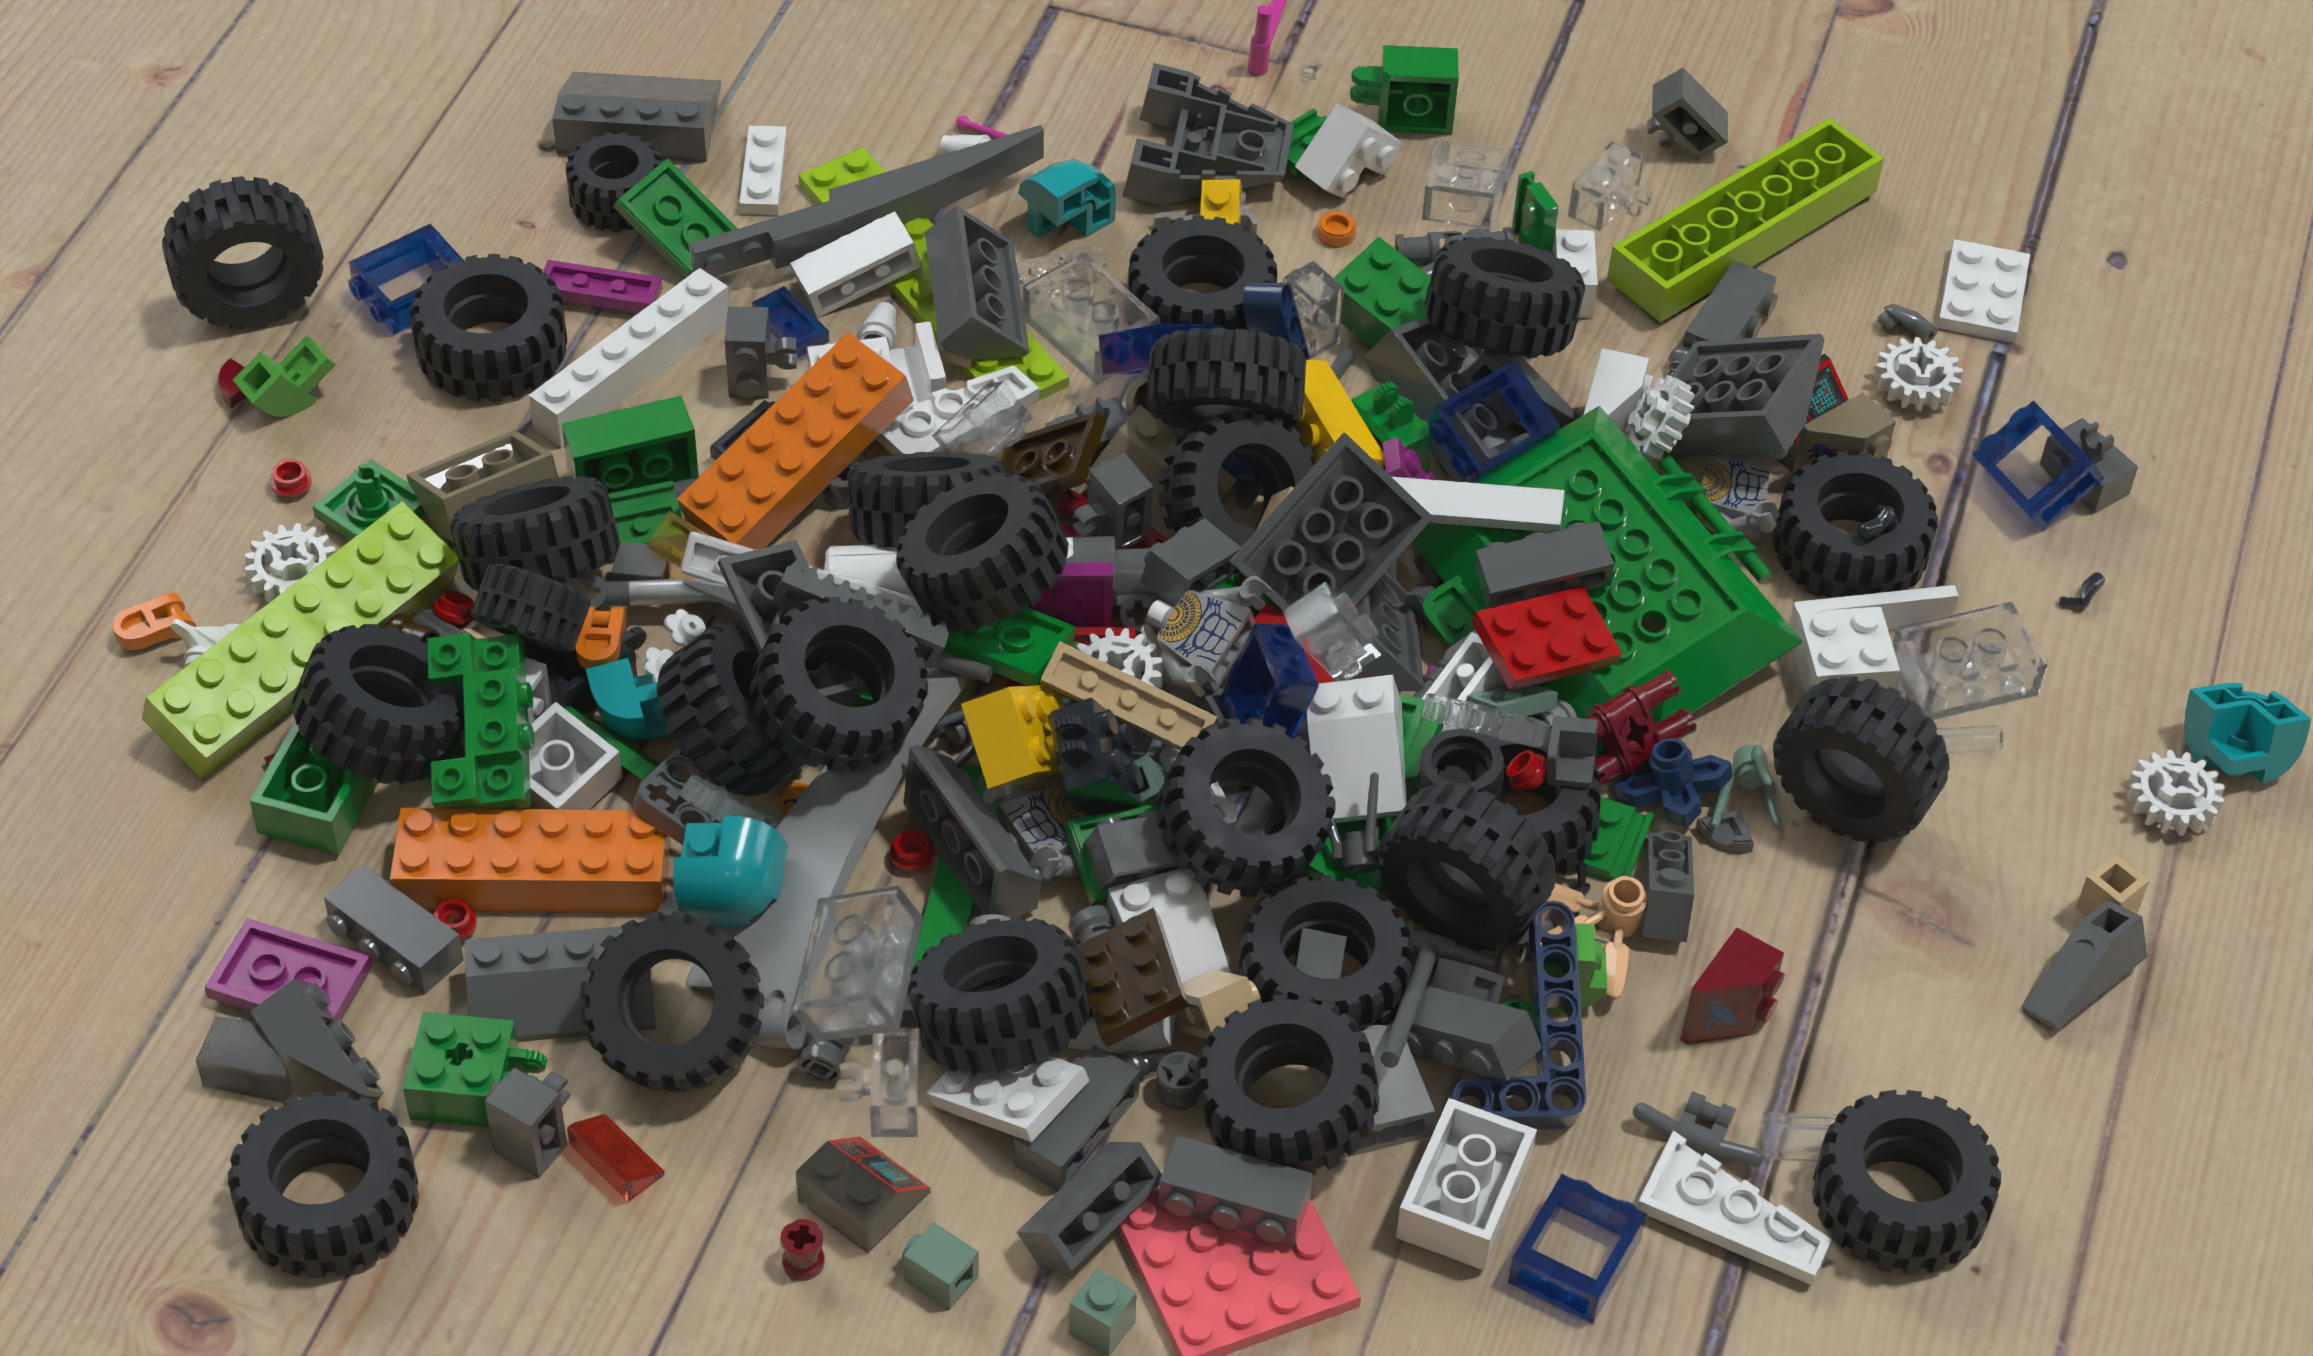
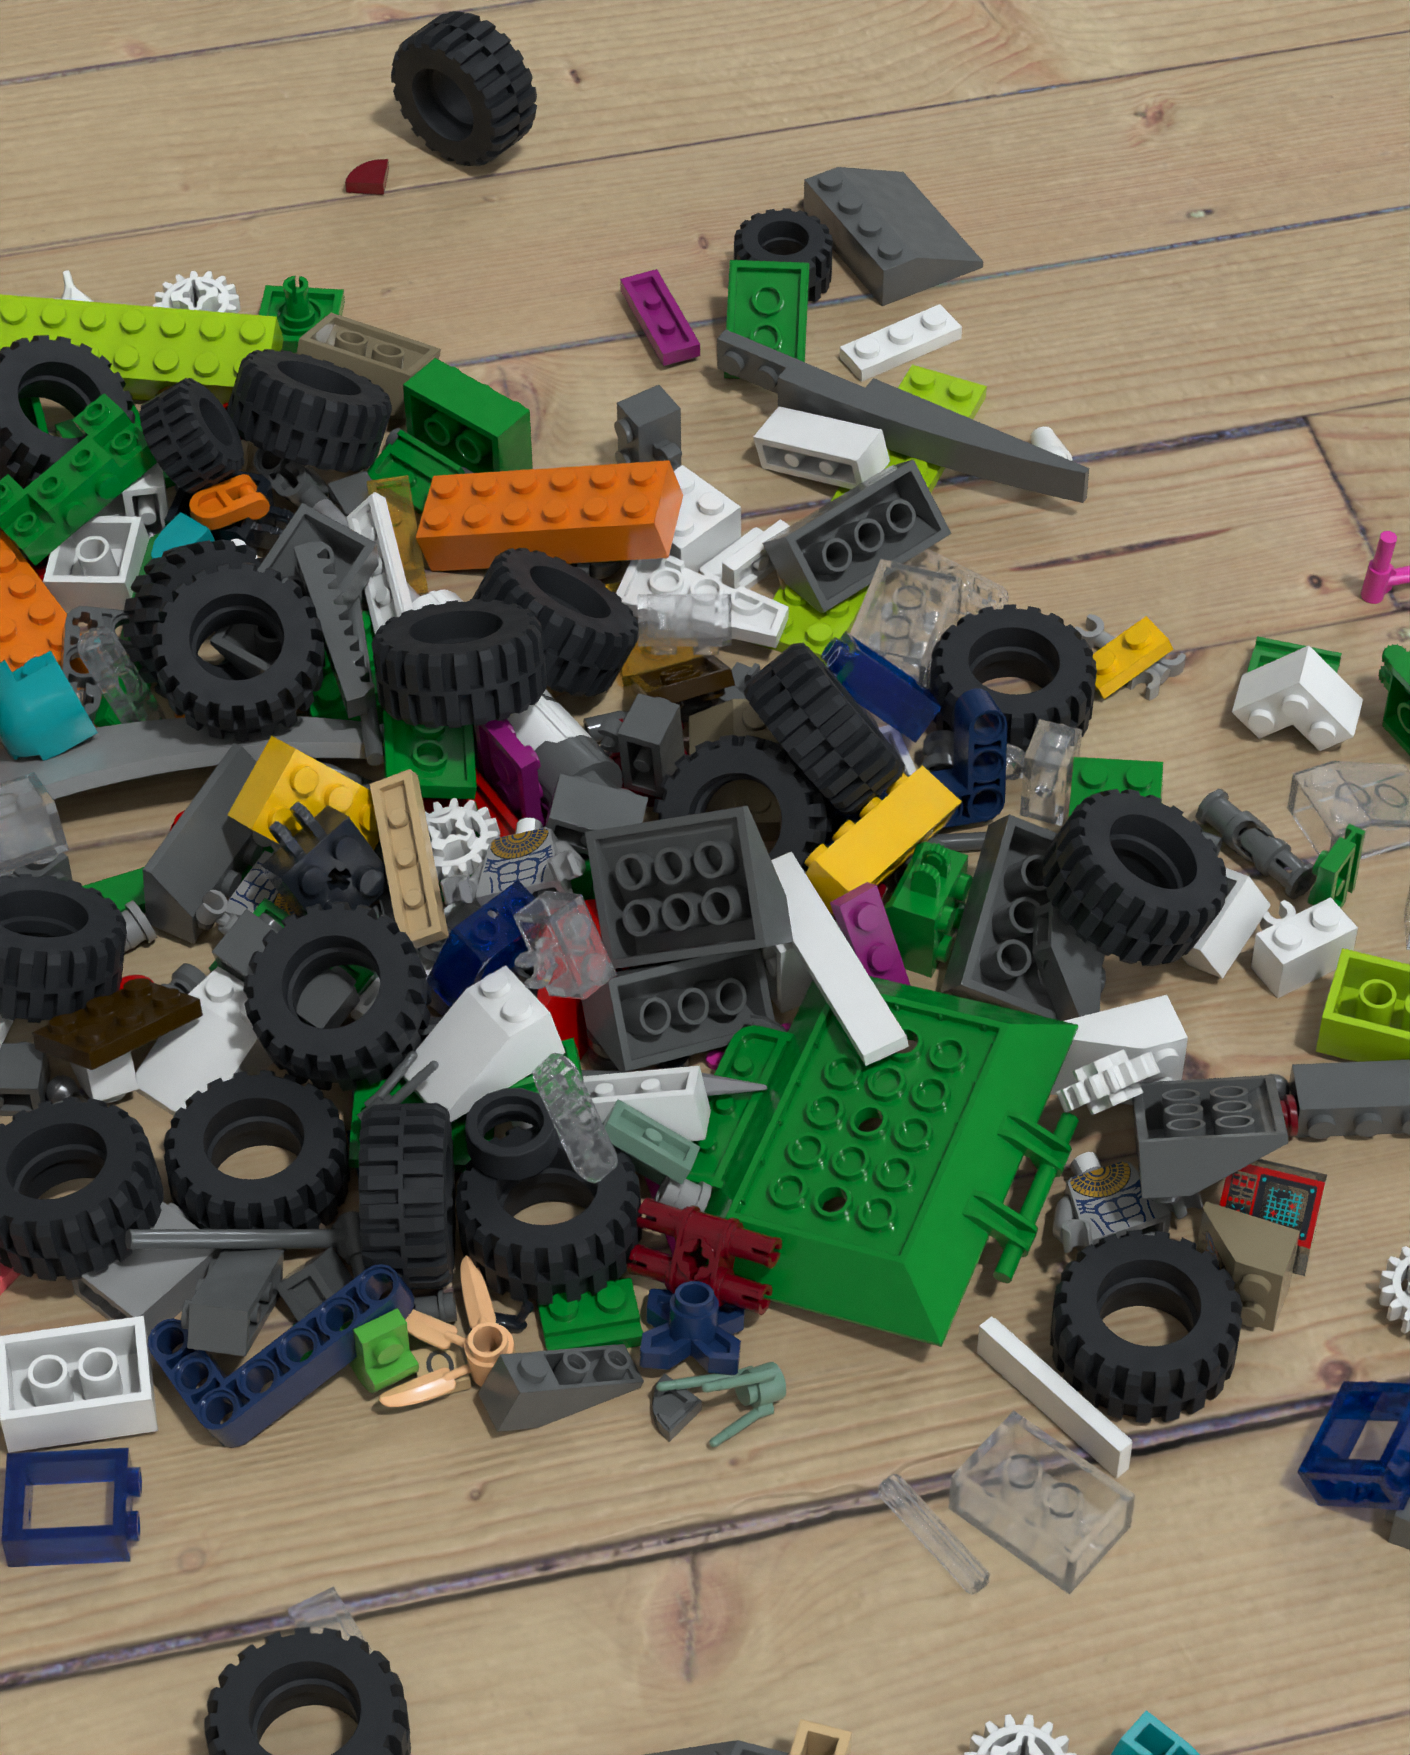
camera: 60 degrees right, 0 degrees up
orange plate [112,593,196,650] -> none
bright green brick [233,335,336,417] -> none
red plate [270,459,312,497] -> none
clear blue window [348,224,465,335] -> none
black tyre [410,254,568,402] -> none
white brick [529,268,730,448] -> none
clear blue plate [752,286,830,358] -> none
white cone [857,302,897,350] -> none
dark pink hinge [956,116,1008,138] -> none
teal brick [1018,159,1116,238] -> none
dark grey wedge [1123,63,1294,205] -> none
tan brick [1175,969,1261,1039] -> none
dark grey panel [1294,928,1347,979] -> none
orange tile [1317,211,1356,247] -> none
clear blue window [1427,360,1560,483] -> none
red plate [1471,586,1622,691] -> none
dark grey brick [1475,521,1614,609] -> none
red plate [1506,750,1547,792] -> none
dark grey panel [1547,716,1597,788] -> none
dark grey piece [1633,1091,1764,1167] -> none
white wing [1636,1131,1832,1285] -> none
dark red slope [1680,927,1785,1044] -> none
black tyre [1773,676,1950,843] -> none
white brick [1793,607,1900,693] -> none
black piece [1857,505,1895,540] -> none
black piece [2059,572,2105,610] -> none

